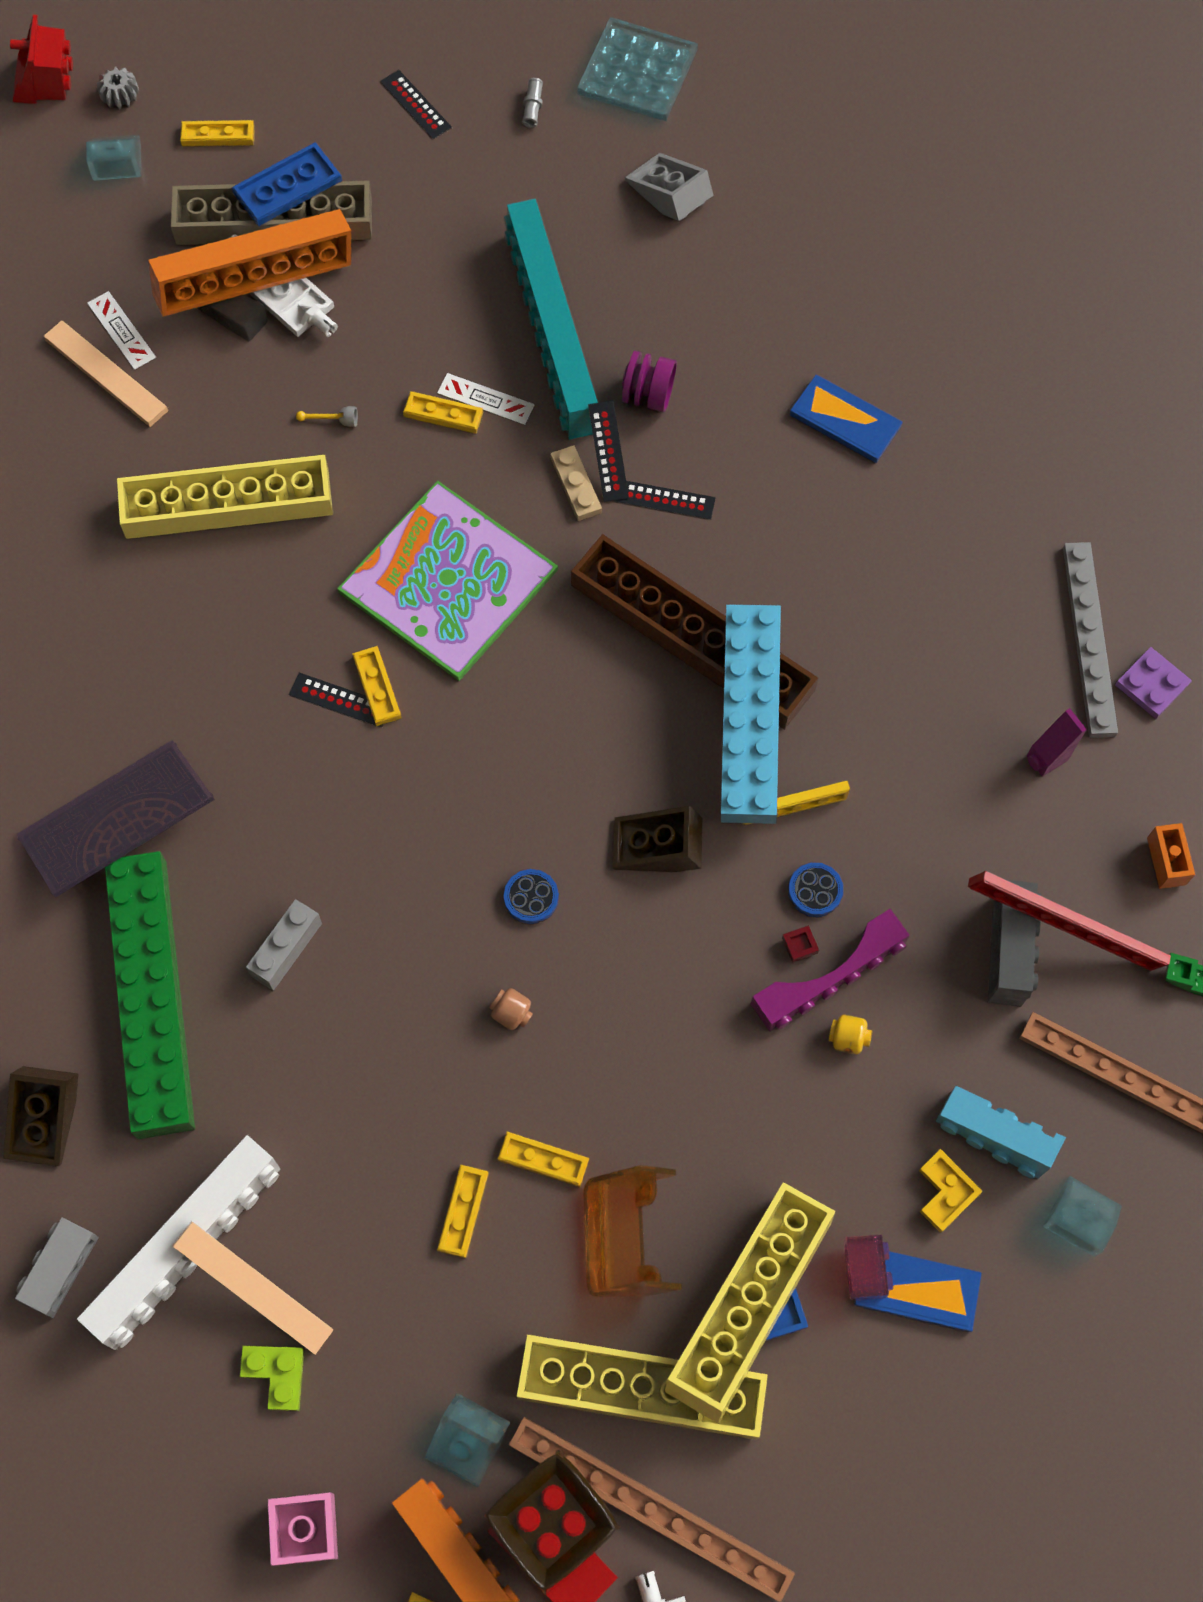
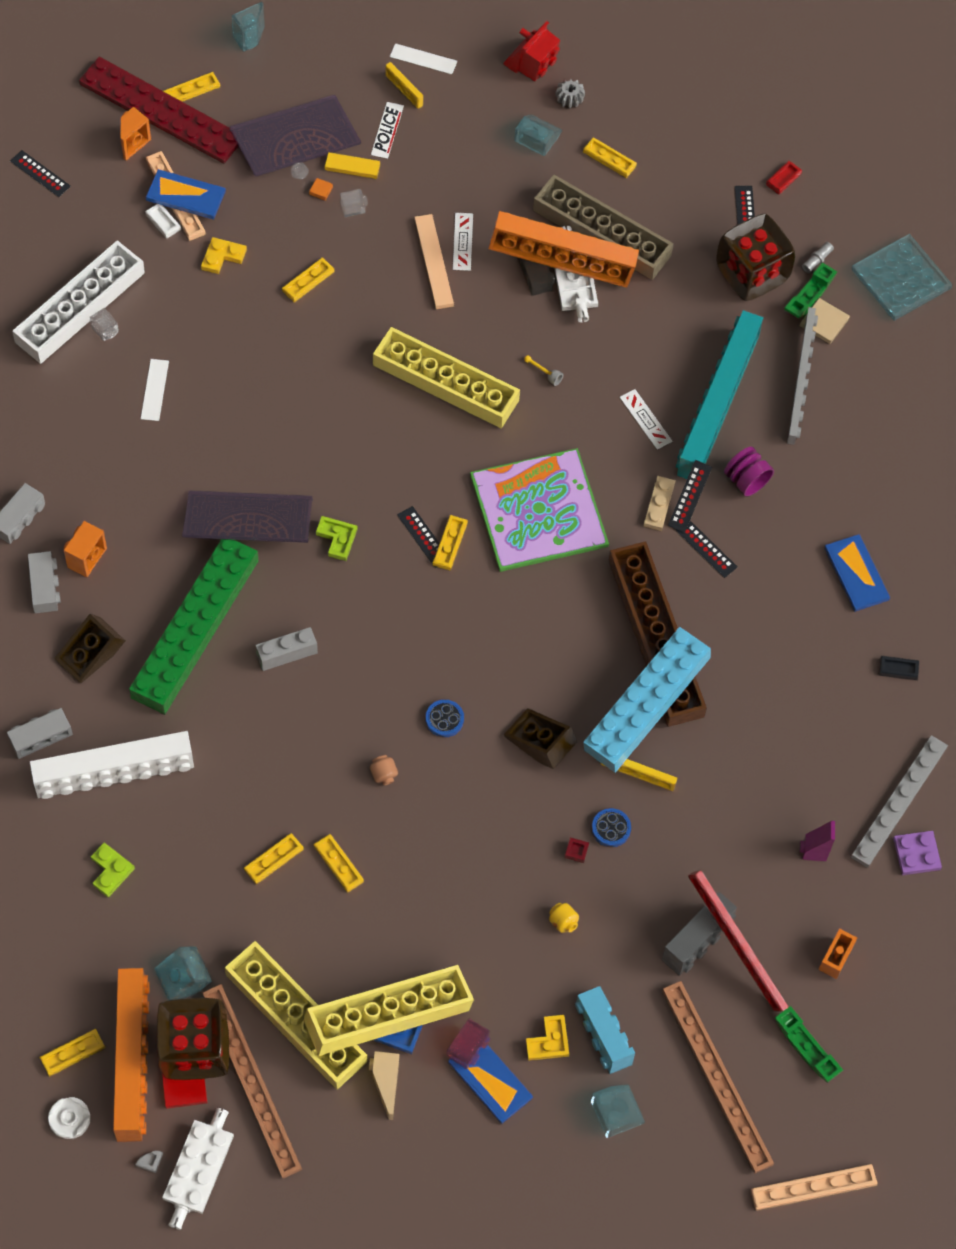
camera: 35 degrees right, 5 degrees down
light nougat tile [172,1221,334,1354] -> none
blue tile [231,142,342,227] -> none
bright pink brick [268,1493,338,1566] -> none
yellow tile [403,391,483,434] -> none
clear orange windscreen [583,1165,682,1297] -> none
light grey slope [625,153,713,221] -> none
magenta arch [750,909,910,1031] -> none
none -> lime plate [316,516,358,561]
none -> tan slope [369,1052,399,1120]
none -> dark brown piece [716,213,795,301]
none -> red tile [766,161,802,195]
none -> green slope [784,263,837,319]
none -> light grey plate [787,307,818,445]
none -> tan tile [800,298,850,344]
none -> black tile [879,656,919,680]

